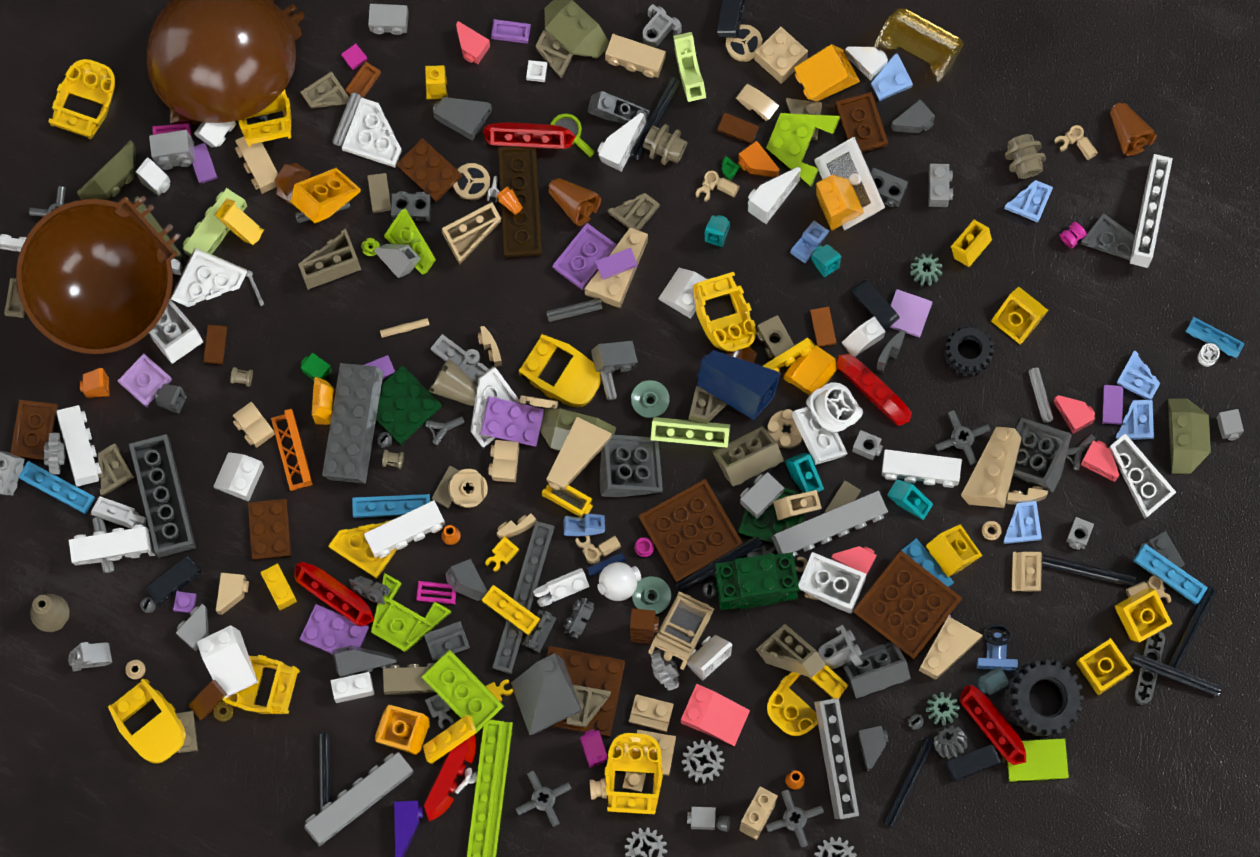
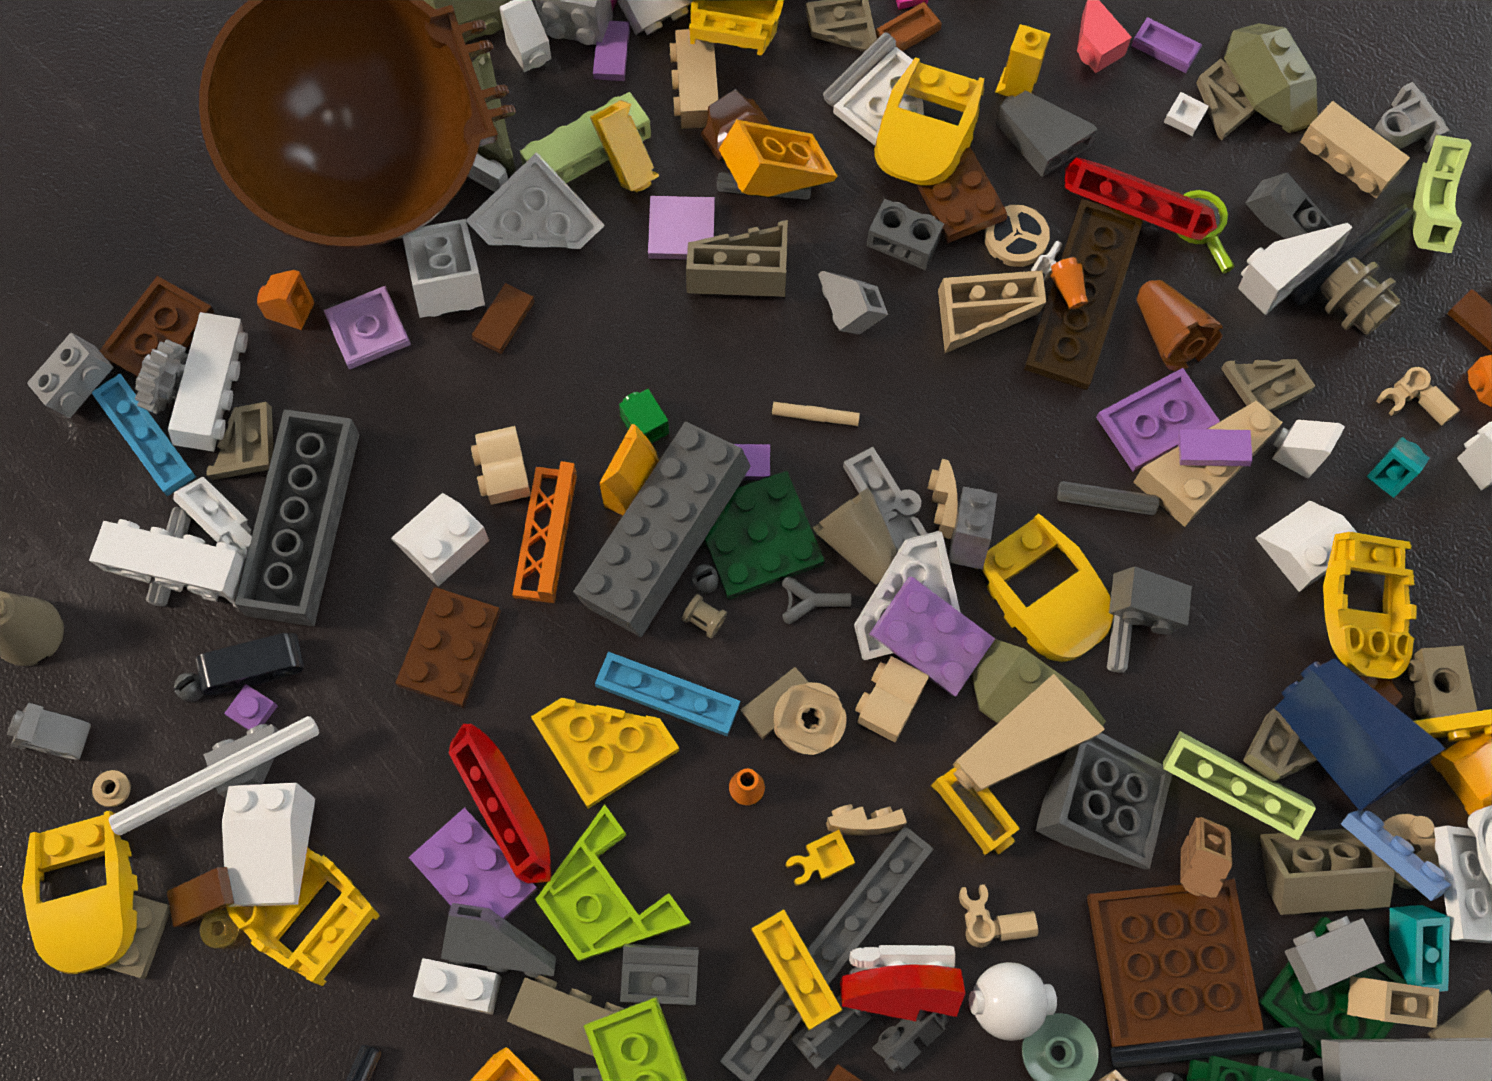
camera: 20 degrees right, 5 degrees down
dark grey slope [155,384,186,414] -> none
tan slope [216,573,249,615] -> none
dark tan bush [230,367,253,387] -> none
light grey hinge [246,270,264,306] -> none
yellow brick [260,564,297,610] -> none
dark grey hinge [349,576,390,605] -> none
lime plate [361,238,380,256] -> none
white brick [364,501,445,558] -> none
dark tan tile [368,173,391,213] -> none
lime wing [384,208,436,275] -> none
dark pink tile [416,581,456,605] -> none
dark grey slope [445,559,488,601] -> none
tan tile [520,395,558,409] -> none
medium blue slope [564,513,605,536] -> none
dark blue piece [587,552,626,577] -> none
sand green dish [631,380,669,418] -> none
dark pink plate [635,538,654,557] -> none
green tile [722,156,741,181] -> none
none -> white axle [109,716,319,835]
none -> lavender tile [648,196,715,259]
none -> red slope [840,964,965,1021]
none -> yellow slope [874,57,984,185]
none -> flat silver brick [948,486,997,569]
none -> medium nougat brick [1180,817,1232,898]
none -> white slope [1272,420,1345,478]
none -> medium blue plate [1341,810,1451,901]

